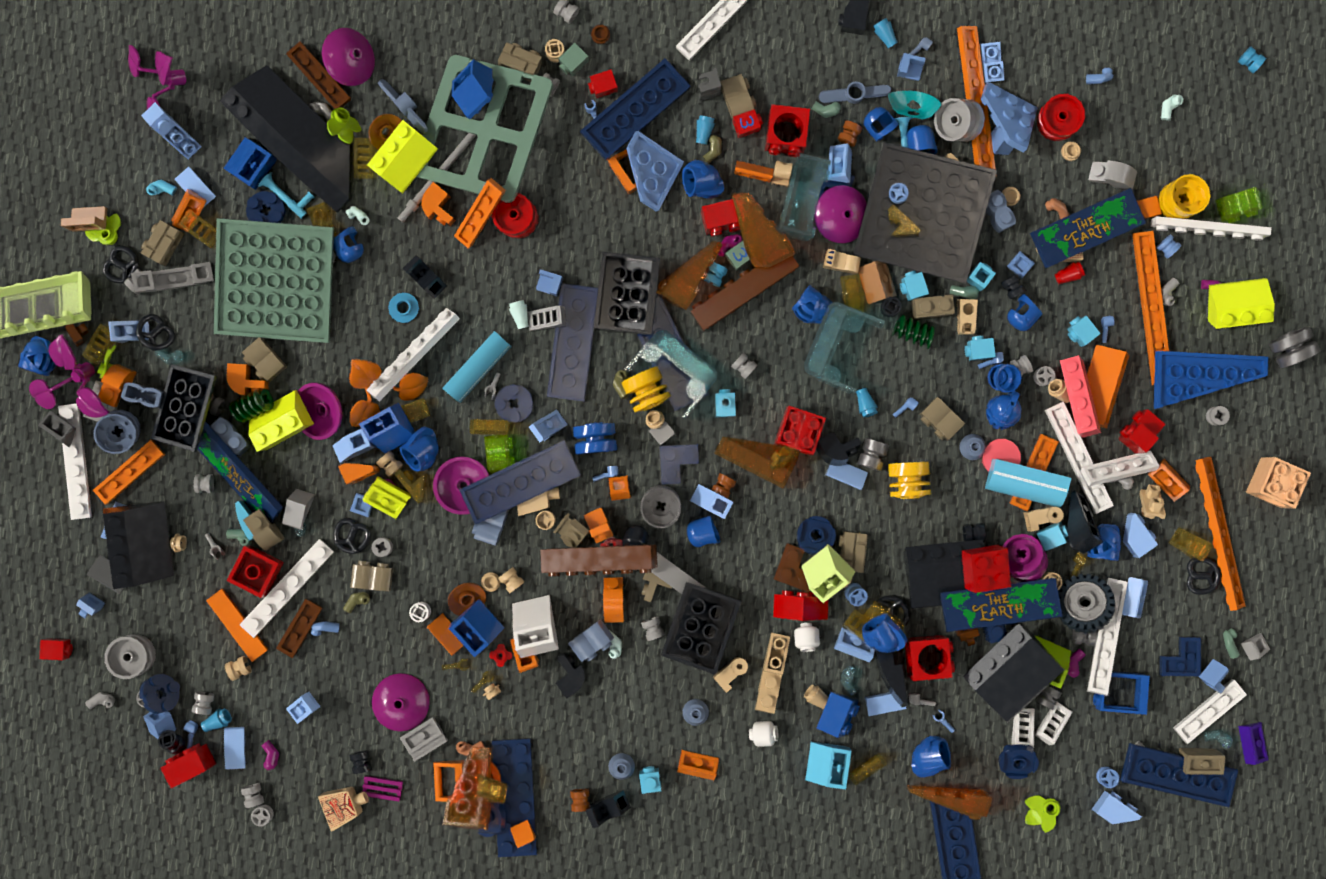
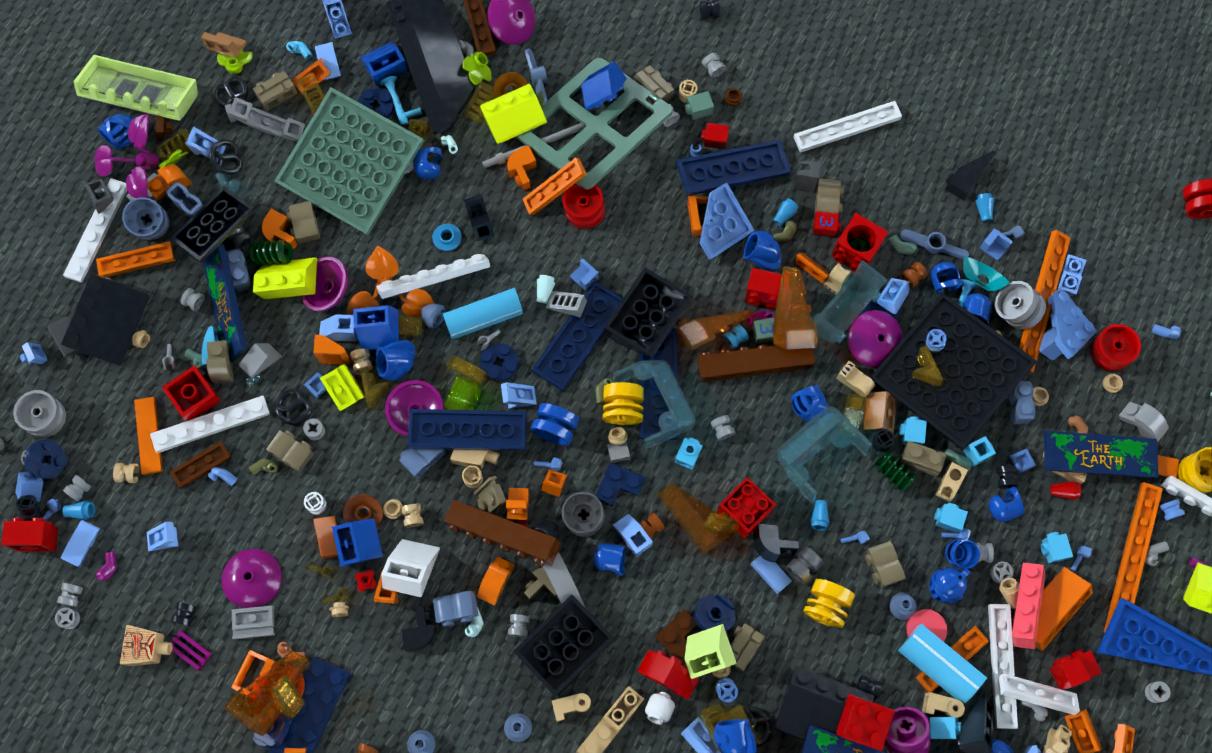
camera: 25 degrees right, 15 degrees down
none -> sand blue cone [421,303,446,328]
none -> plate [850,238,867,252]

